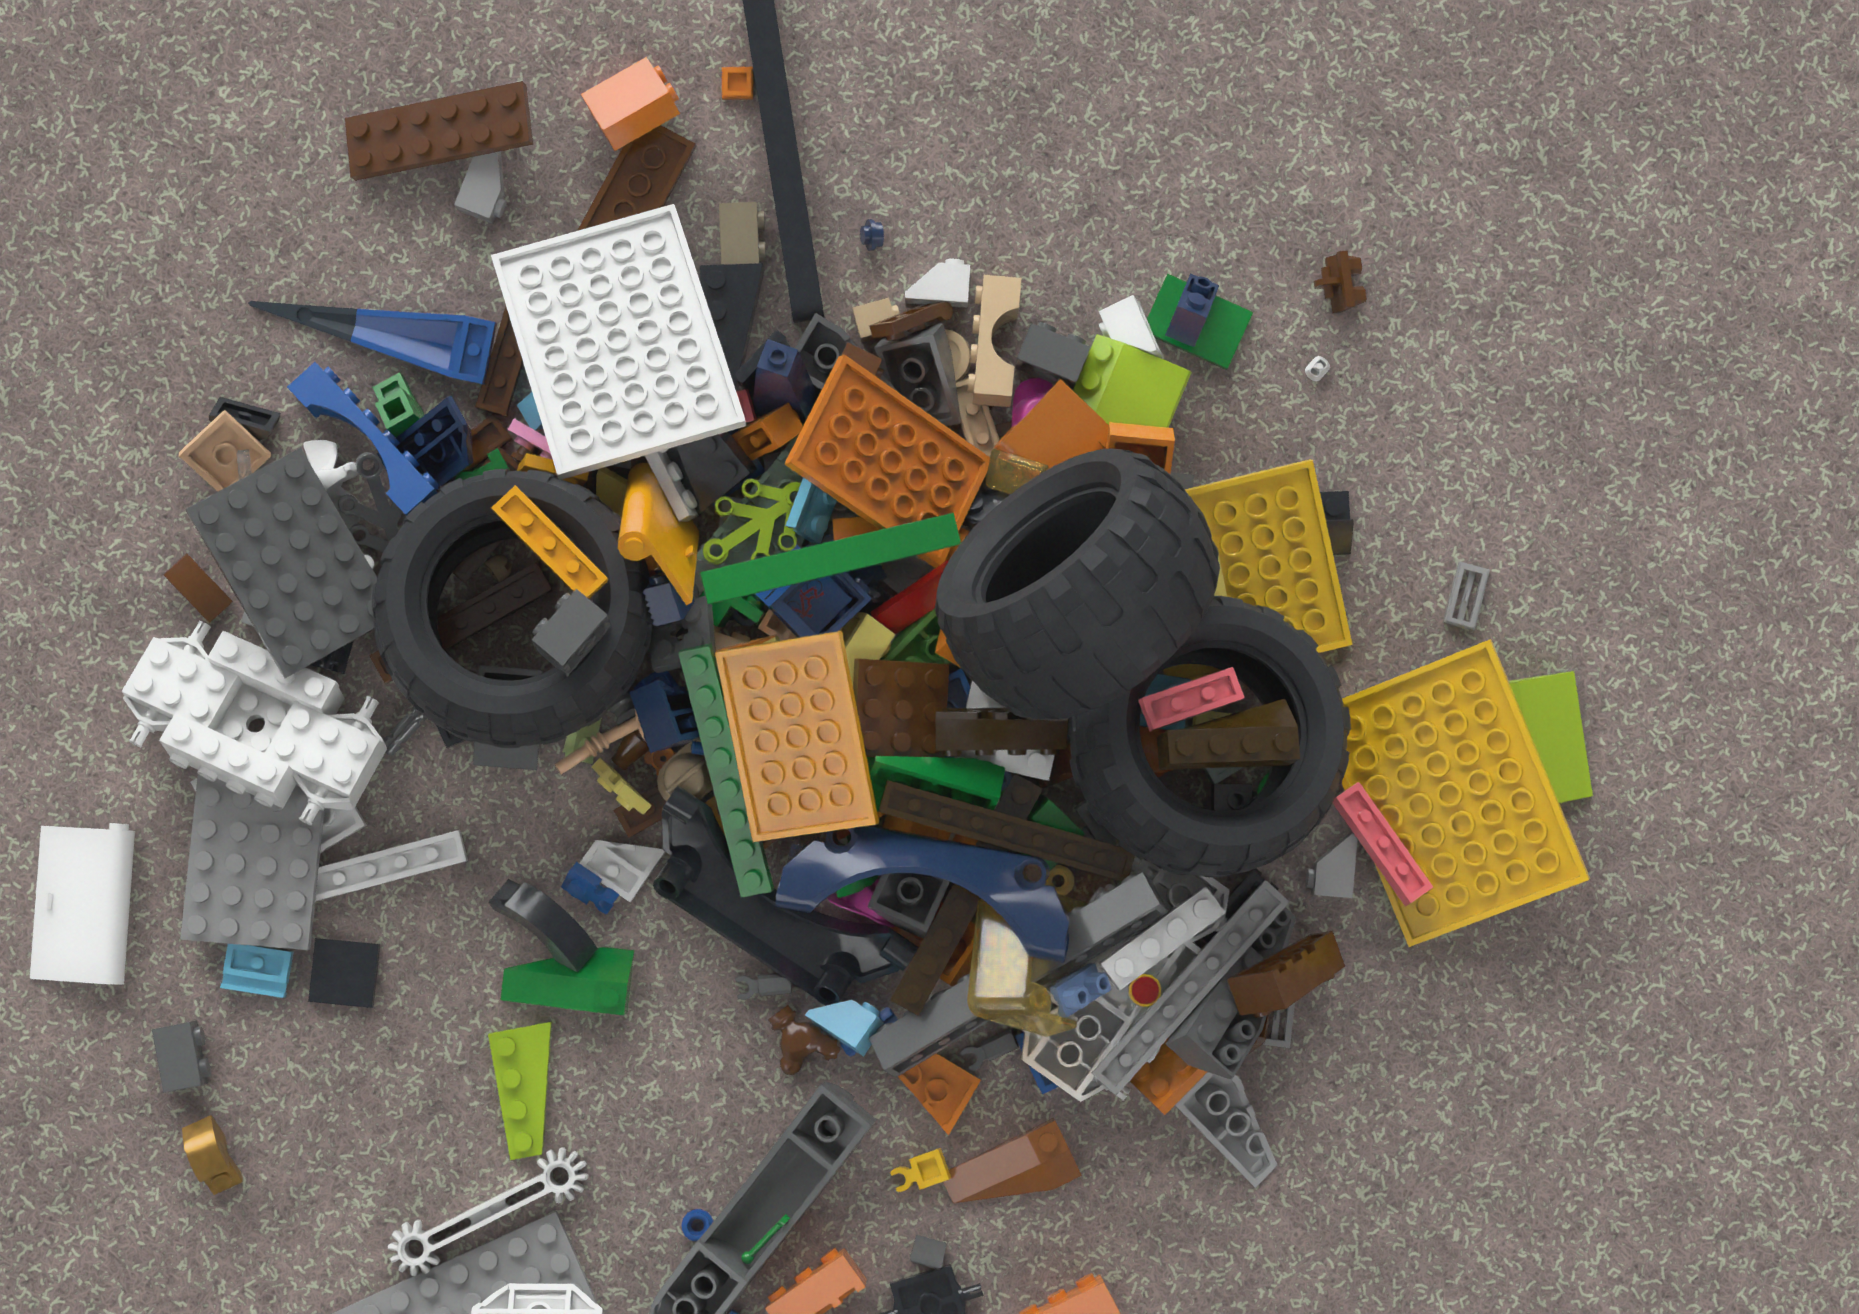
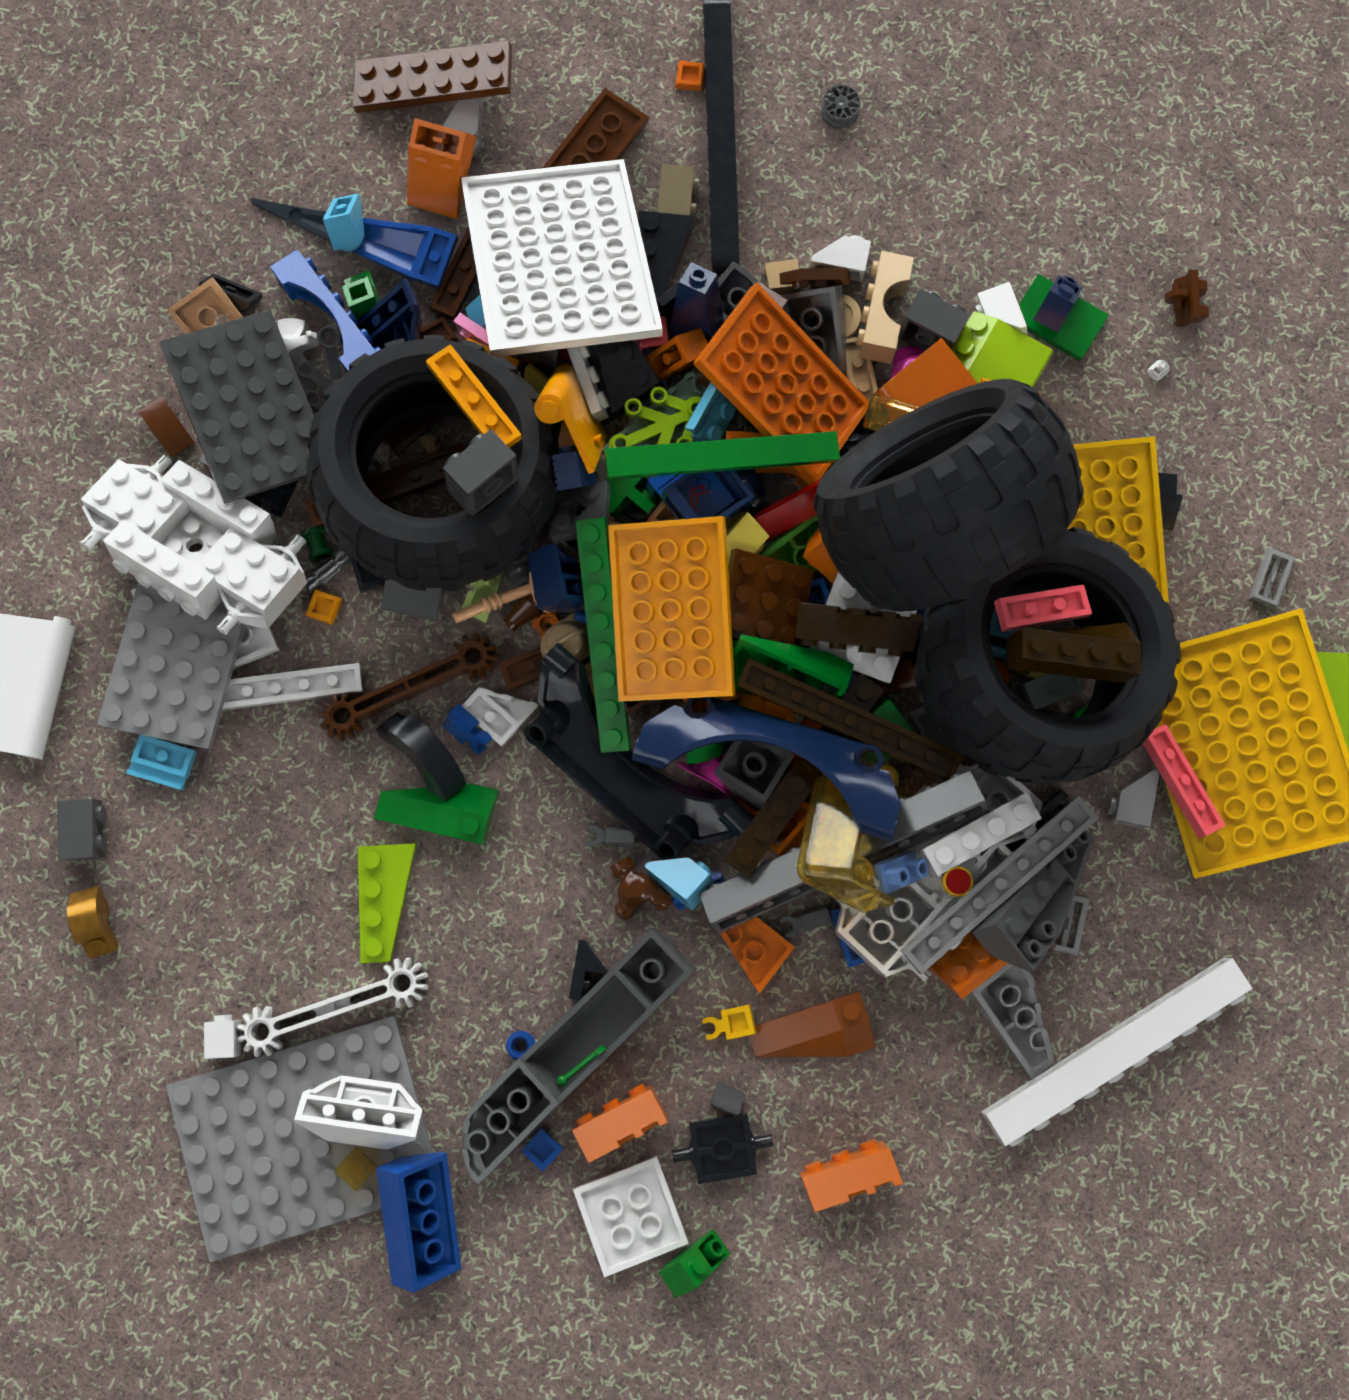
camera: 10 degrees right, 5 degrees down
black tile [308,938,380,1008] -> none
brick [581,57,680,151] -> none
light yellow wing [592,758,652,815] -> none
dark blue plate [860,219,884,251] -> none
reddish brown wedge [1227,930,1345,1018] -> none
none -> white brick [204,1014,241,1059]
none -> dark green bush [301,526,334,562]
none -> light orange tile [305,589,343,626]
none -> reddish brown arm [319,633,499,742]
none -> medium azure slope [323,194,365,252]
none -> orange slope [407,118,477,219]
none -> black slope [569,939,608,1000]
none -> dark grey wheel [821,85,860,129]
none -> white brick [981,958,1253,1147]

